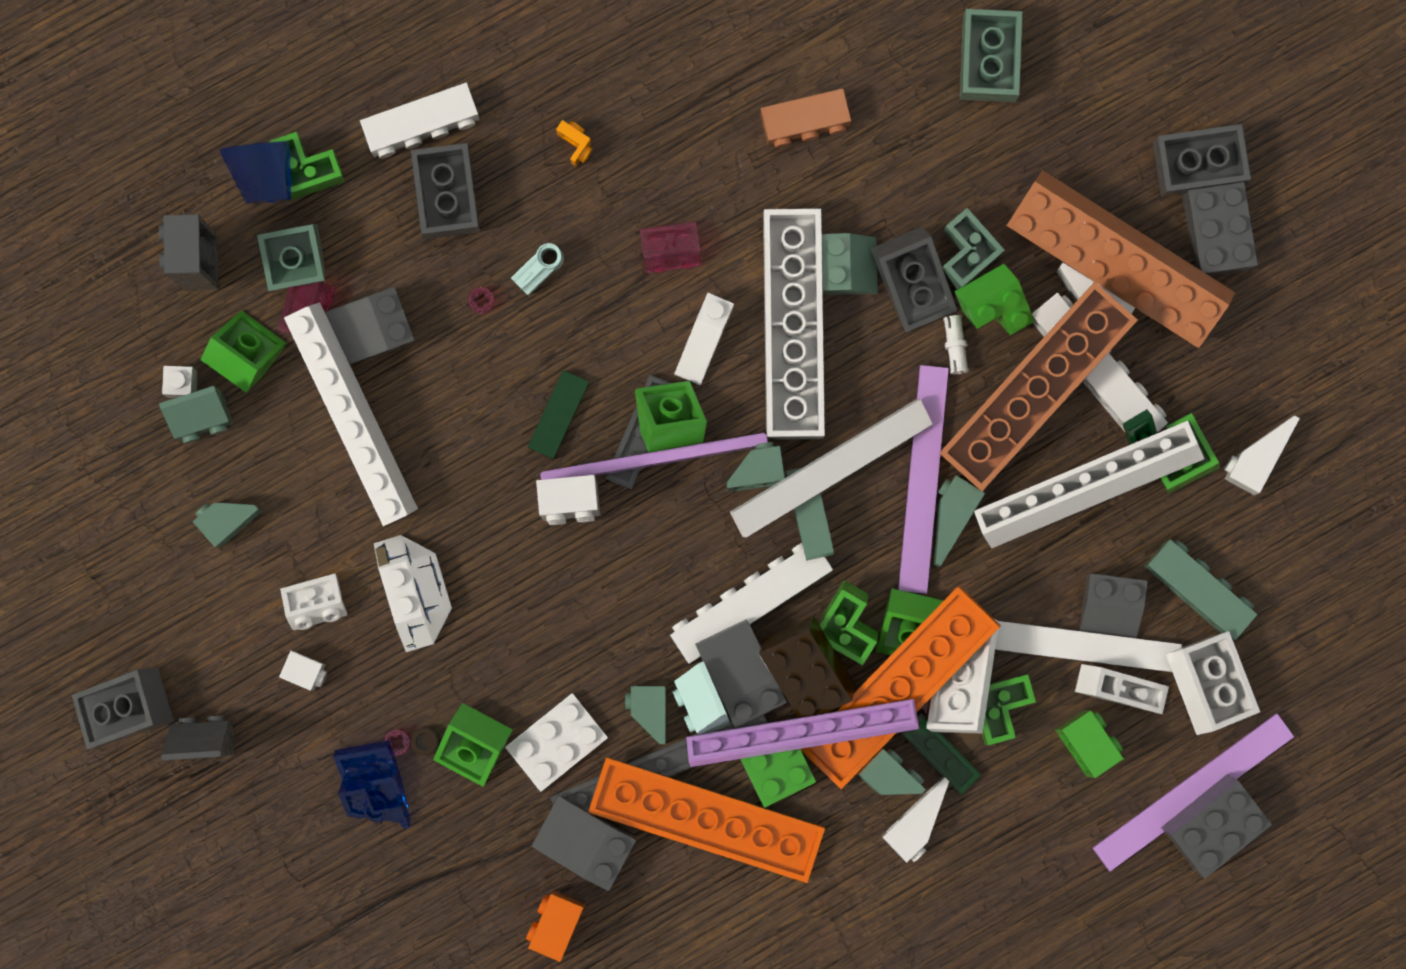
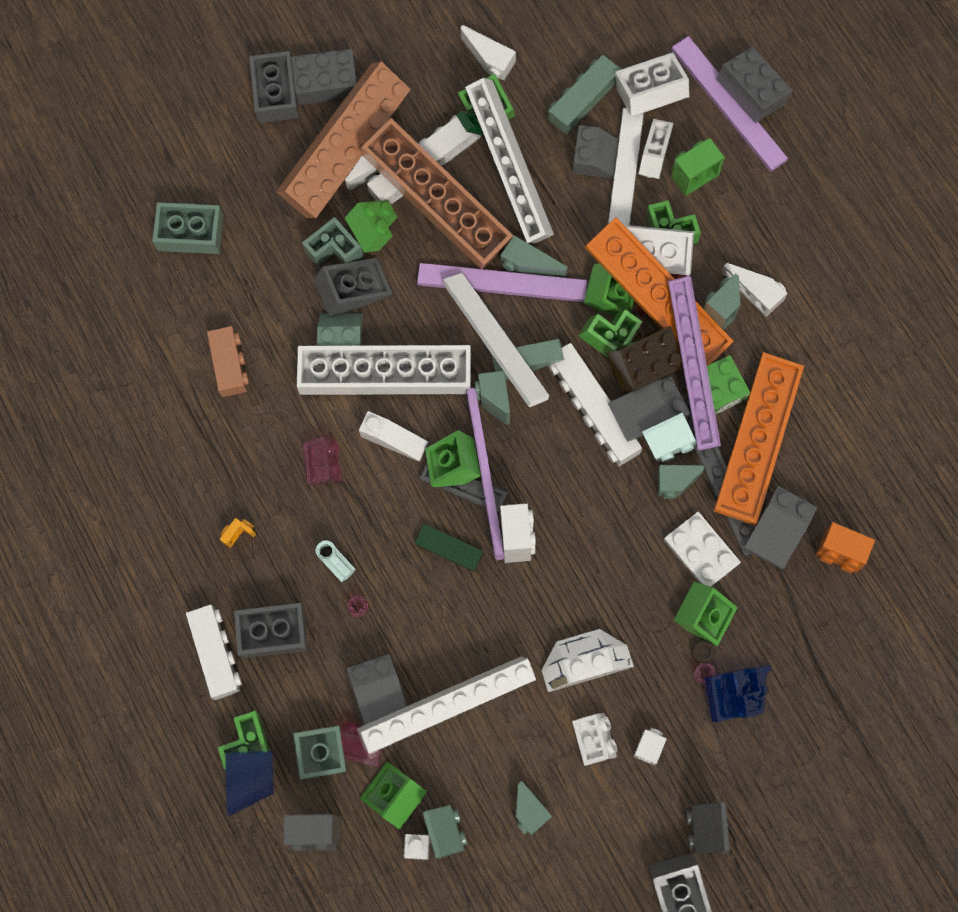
camera: 80 degrees left, 10 degrees down
dark green tile [901,713,981,795] -> none
white pin [943,315,969,375] -> none

